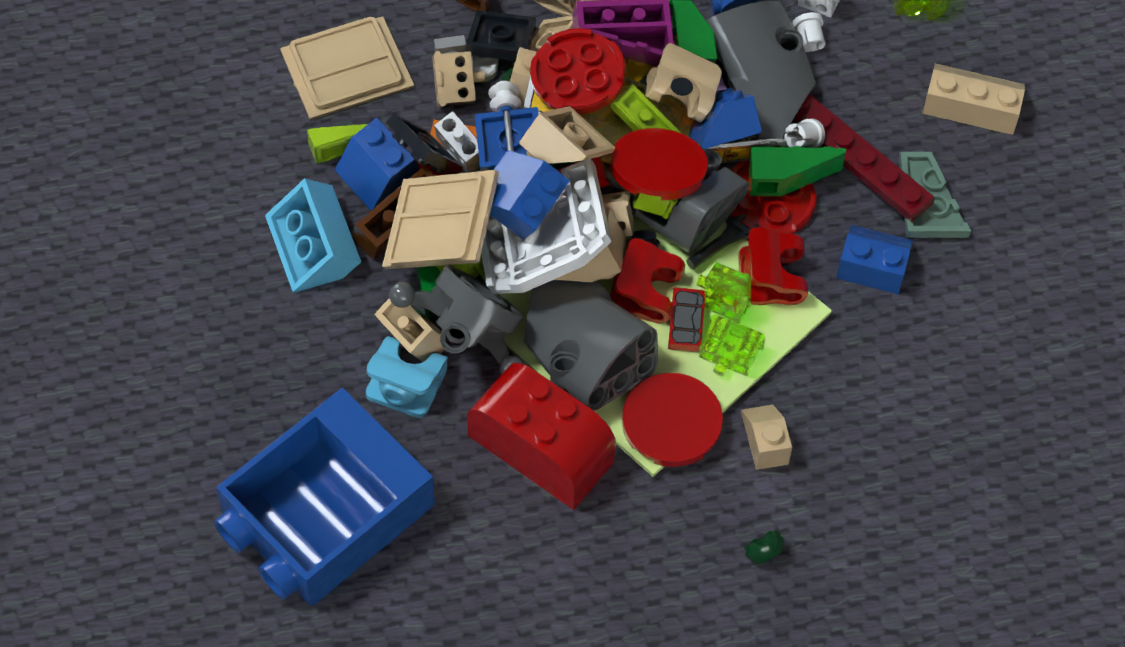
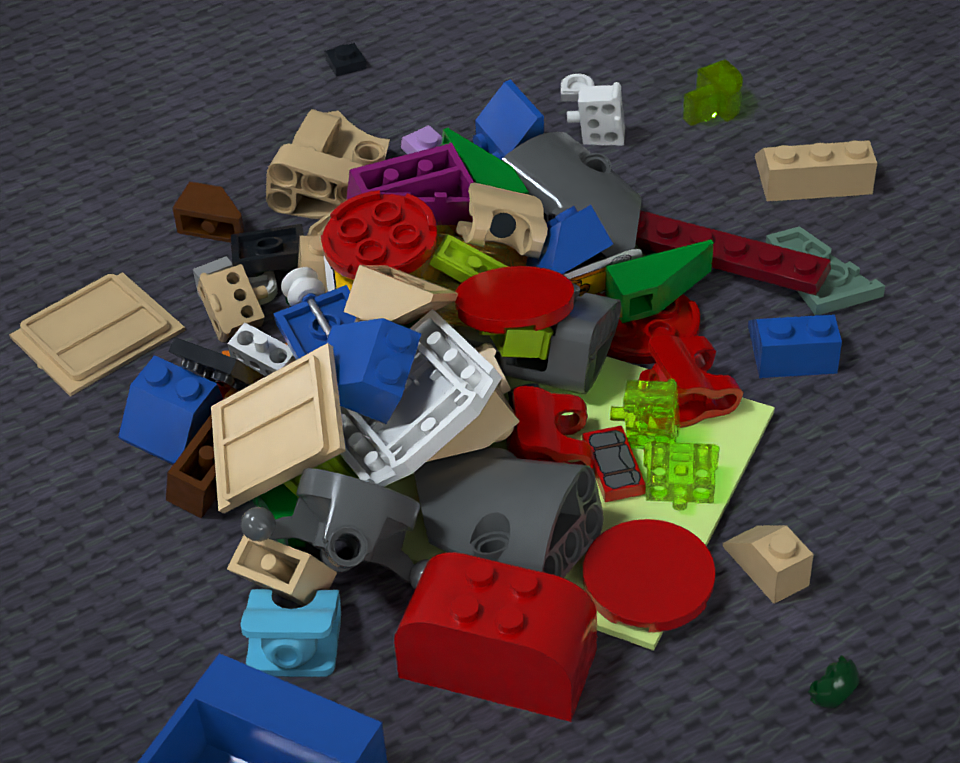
camera: 15 degrees left, 15 degrees down
medium azure slope [265,178,361,293] -> none
lime slope [307,124,368,164] -> none
black piece [686,214,759,270] -> none
white bush [784,119,825,148] -> none
white bush [792,12,825,52] -> none

